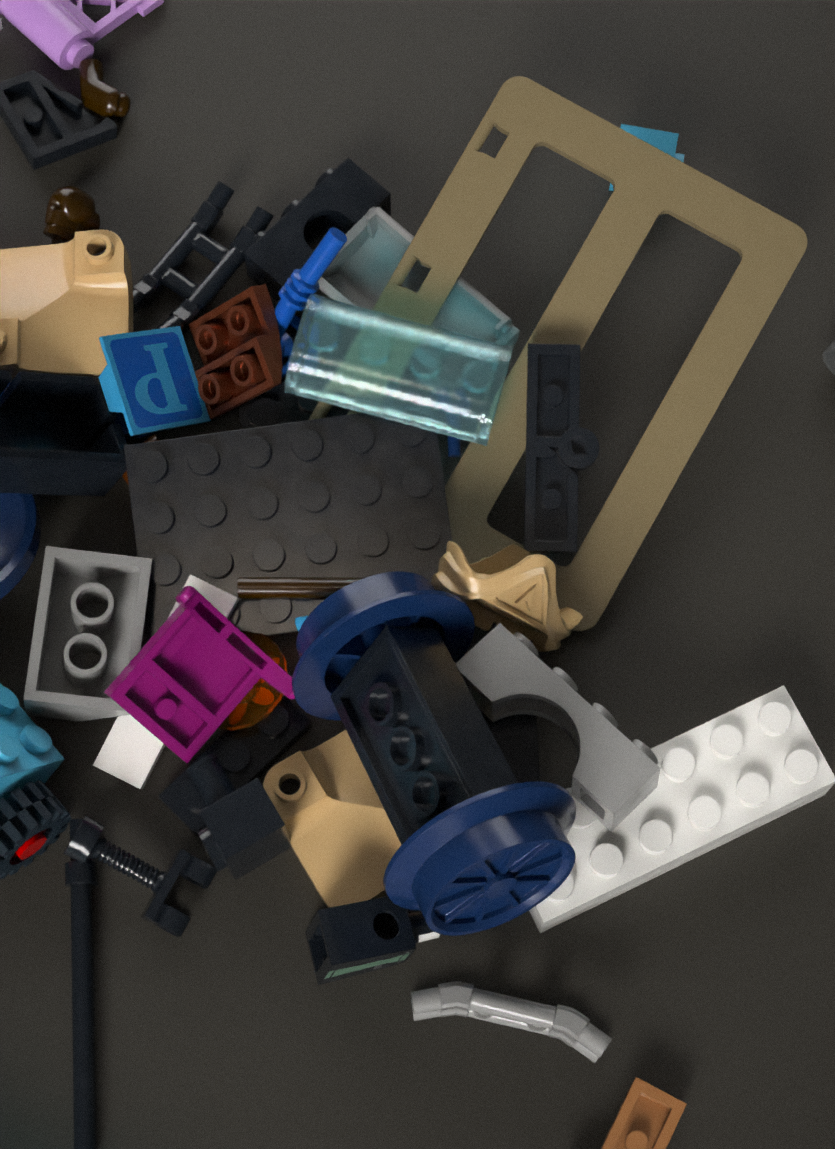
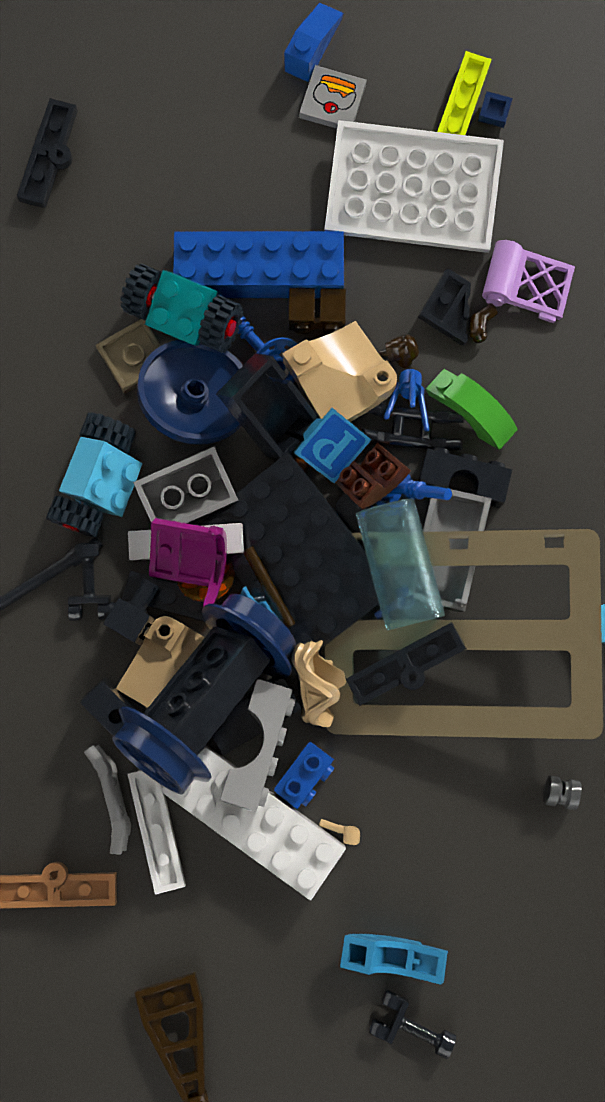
camera: 60 degrees right, 10 degrees up
none -> white plate [128,771,186,895]
none -> blue bracket [274,742,335,809]
none -> tan hand [319,819,360,845]
none -> blue plant [384,369,430,432]
none -> bright green arch [426,369,518,450]

